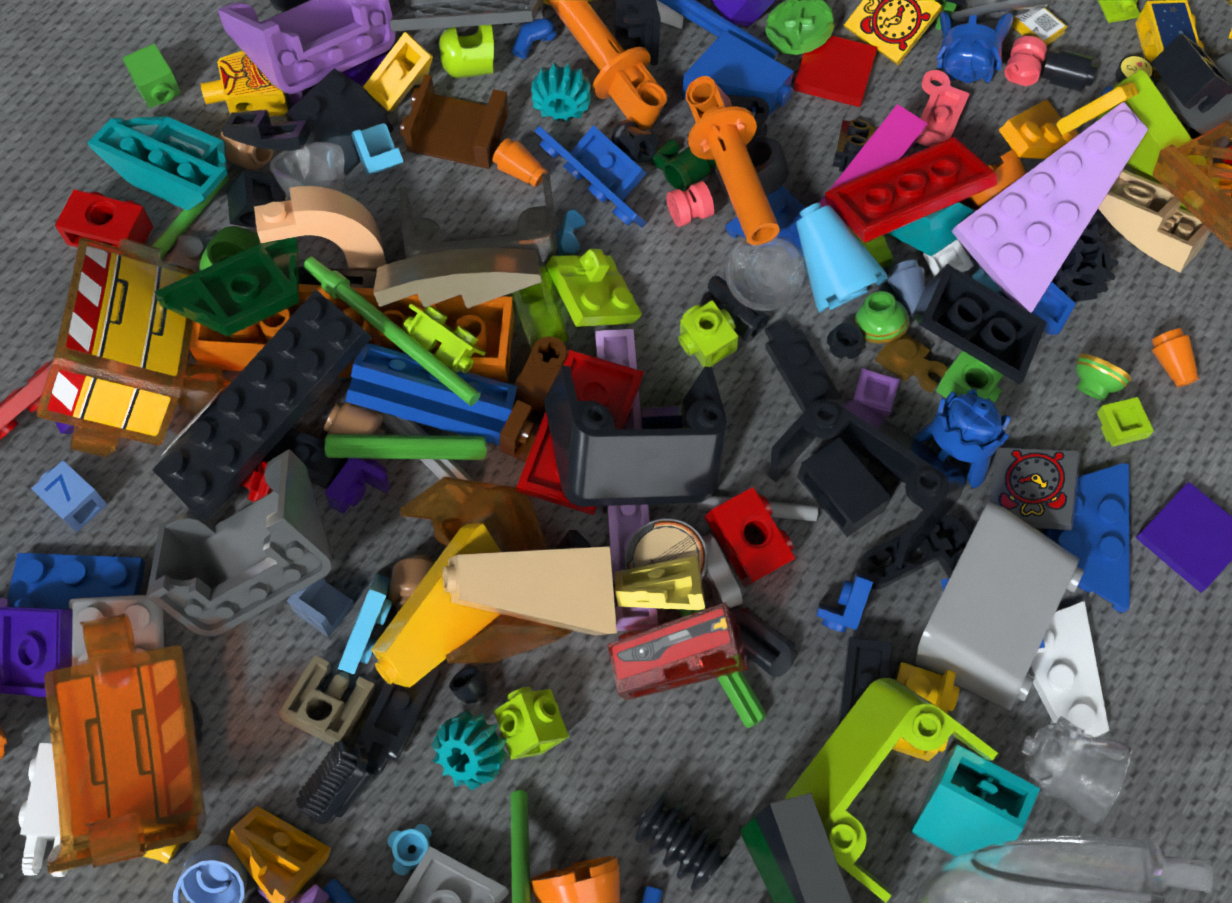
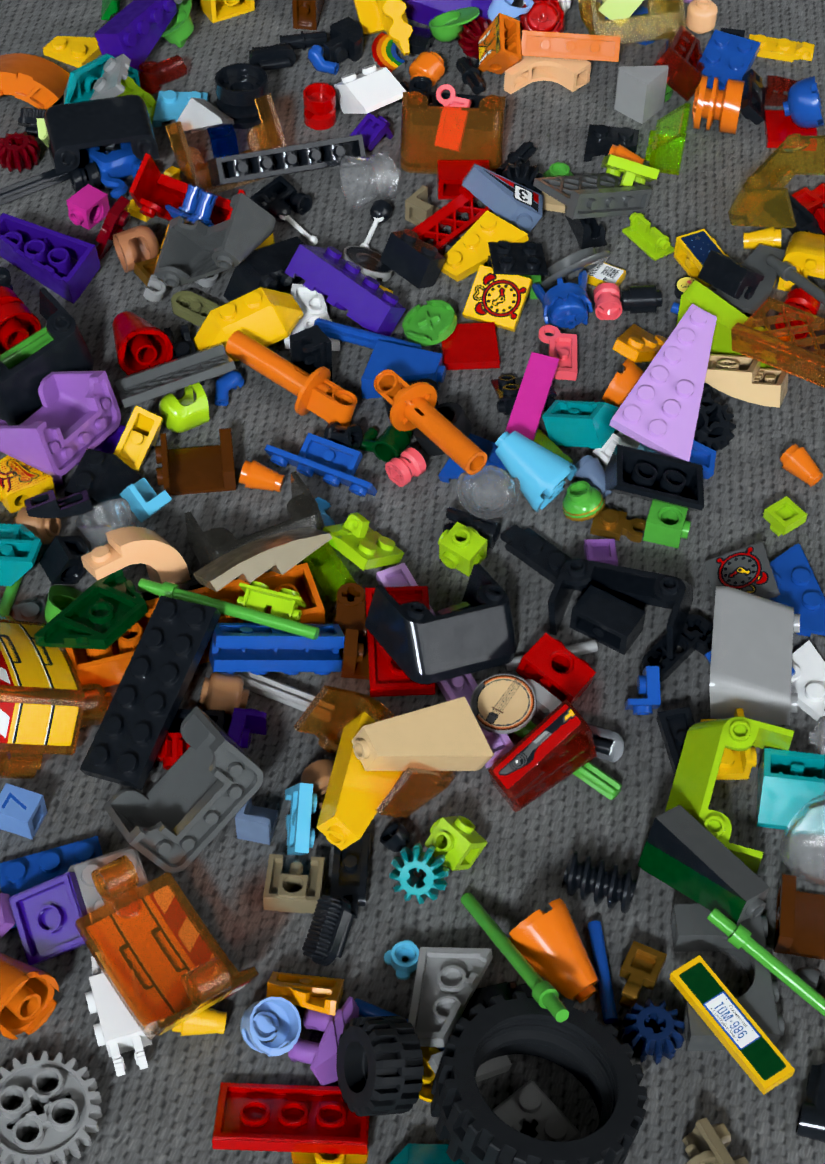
camera: 20 degrees left, 15 degrees down
white sticker [161,388,223,456] -> none
bright green axle [325,434,487,460] -> none
teal gear [531,62,591,123] -> none
light yellow wing [615,556,705,610] -> none
red tile [825,137,998,243] -> none
black plate [827,323,865,359] -> none
blue hat [913,389,1011,488] -> none
yellow tile [1056,82,1139,135] -> none
bright green piece [1076,353,1132,401] -> none

